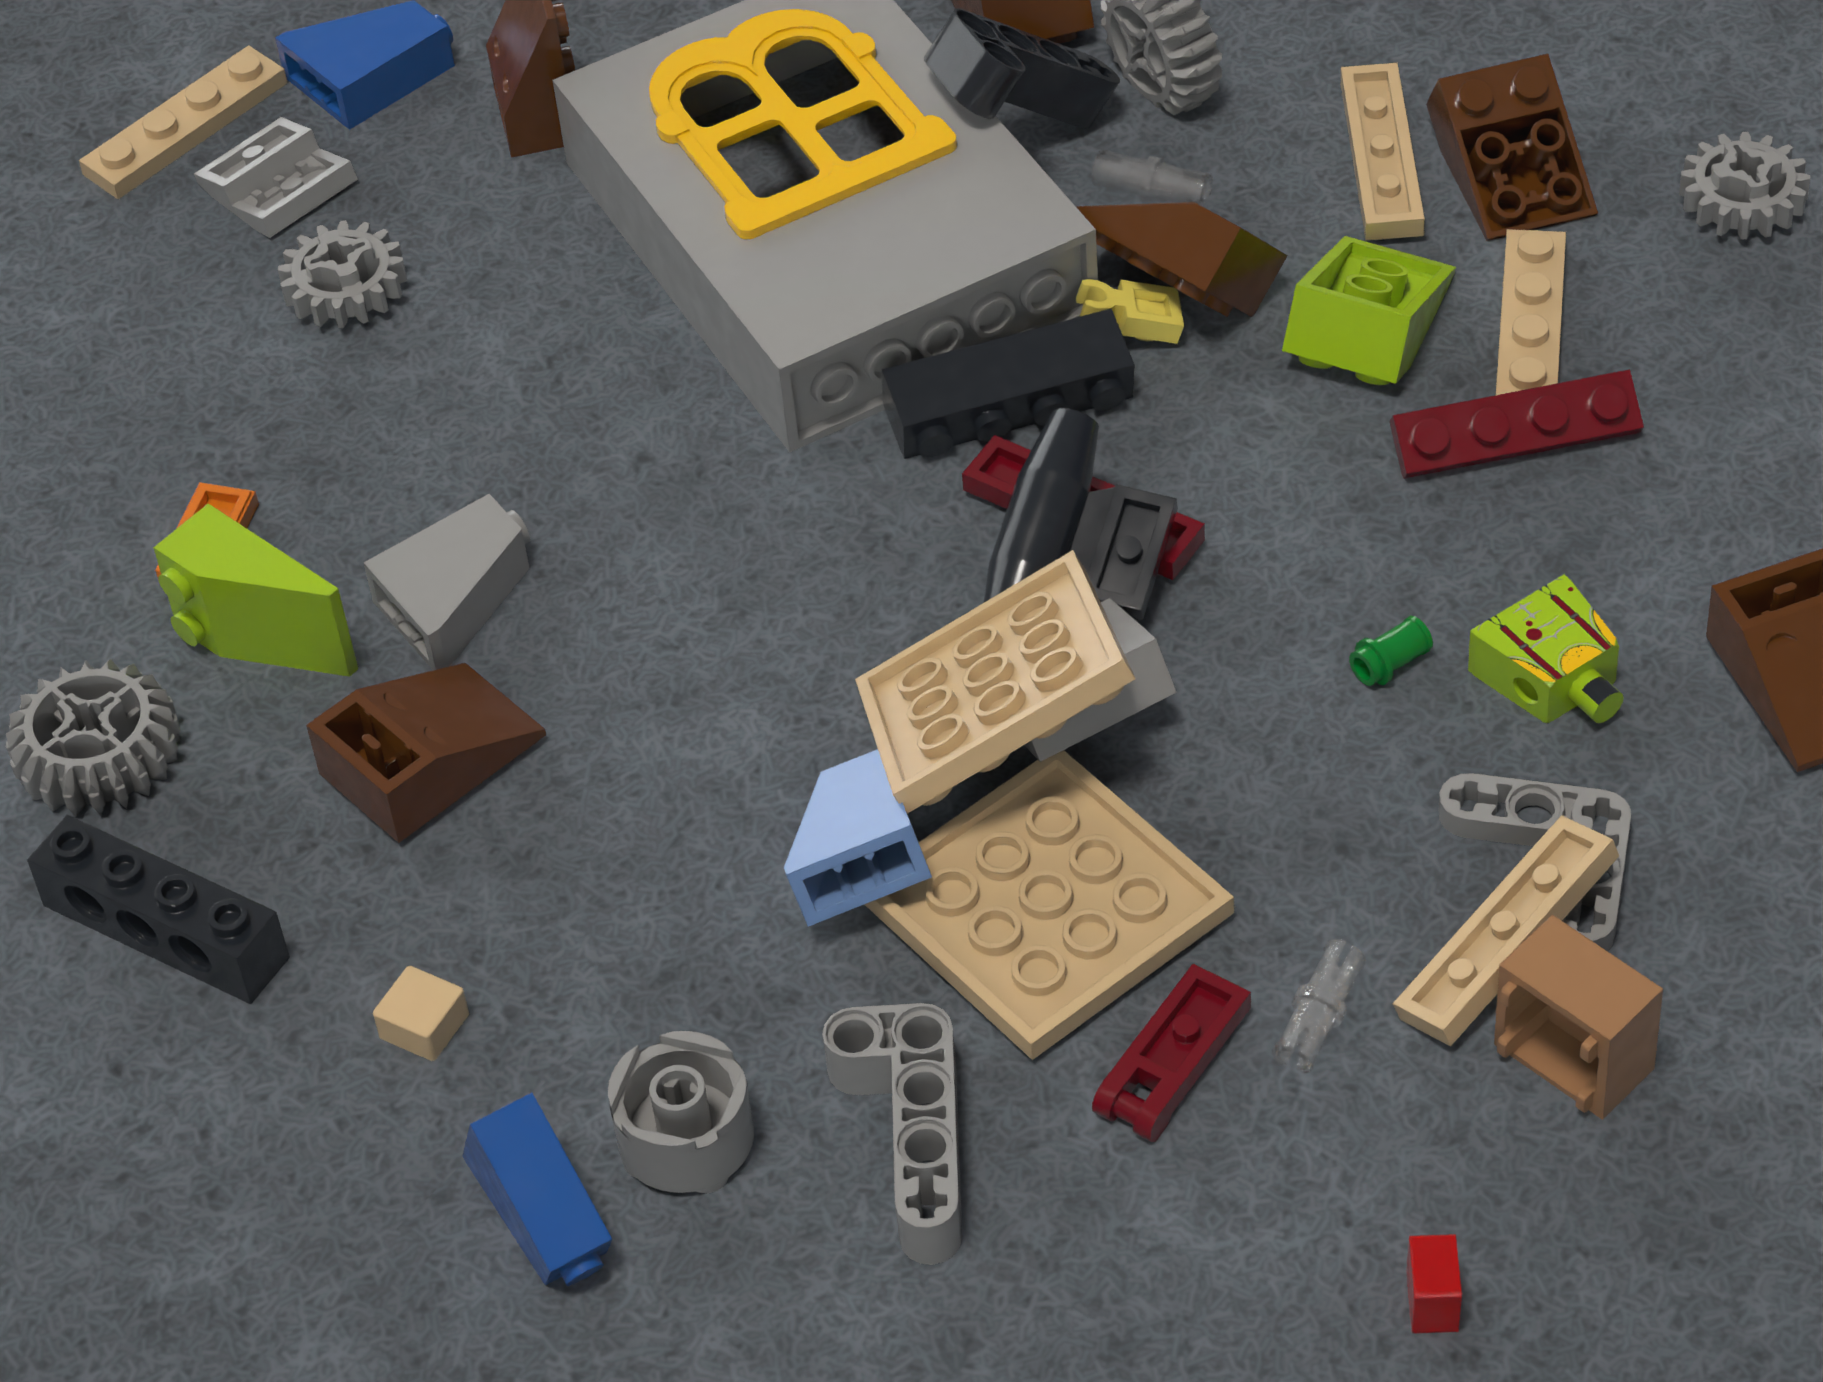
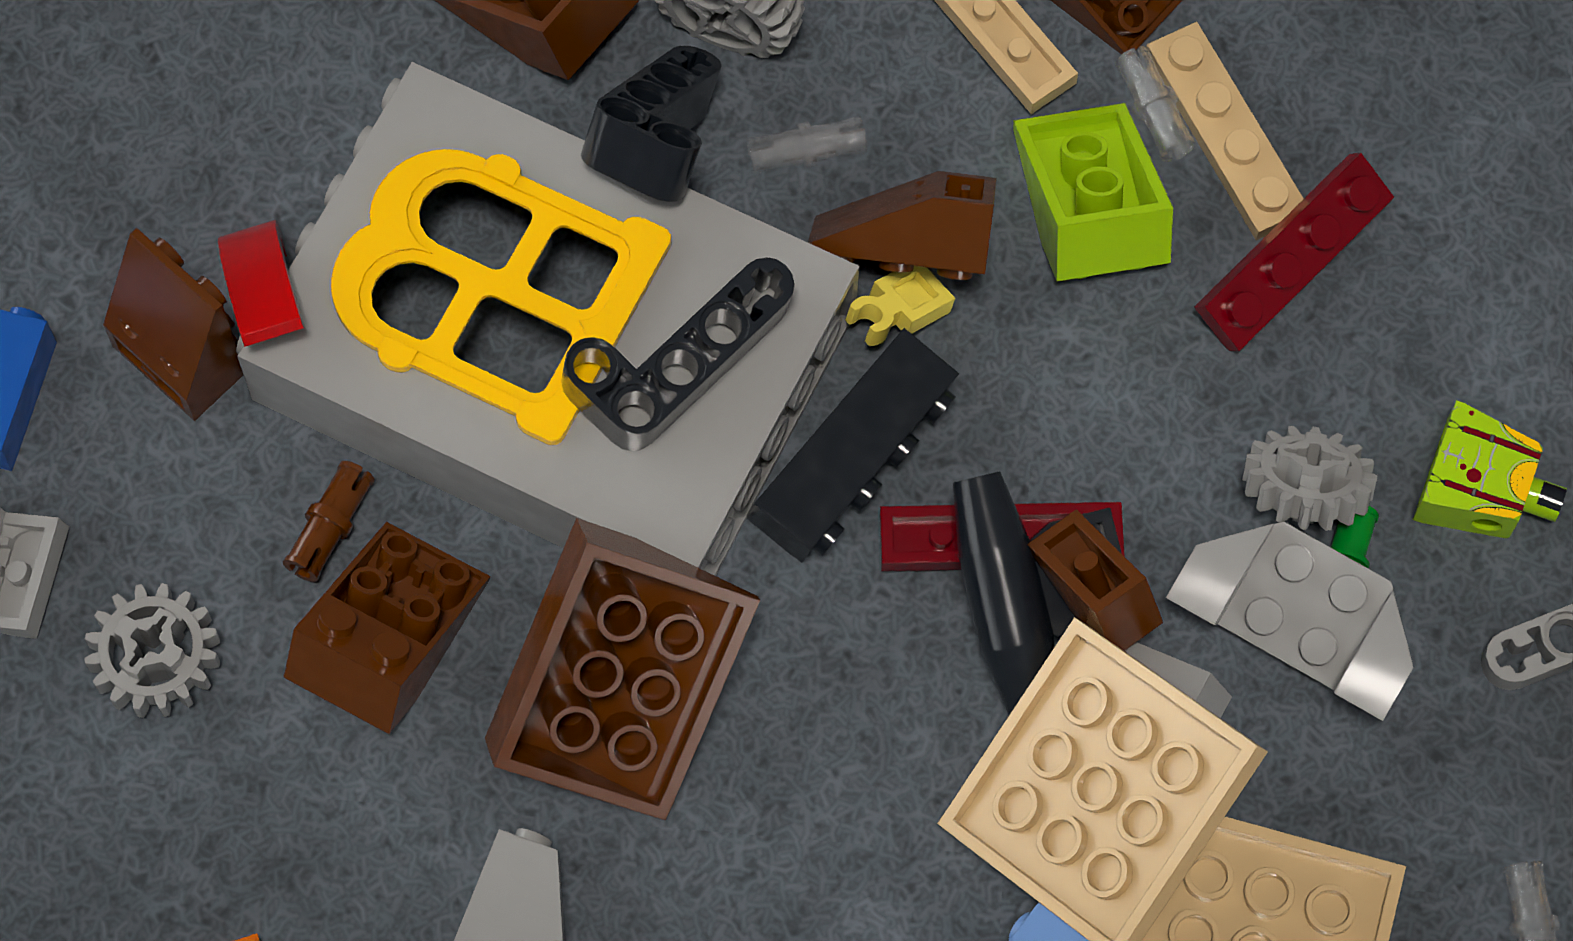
camera: 40 degrees left, 20 degrees up
none -> red slope [218,219,304,347]
none -> reddish brown pin [283,461,375,582]
none -> reddish brown slope [284,522,490,734]
none -> reddish brown slope [485,518,760,820]
none -> black beam [561,257,795,451]
none -> reddish brown slope [1028,509,1163,651]
none -> clear pin [1115,46,1196,162]
none -> light grey piece [1166,521,1413,721]
none -> light grey gear [1242,426,1377,531]

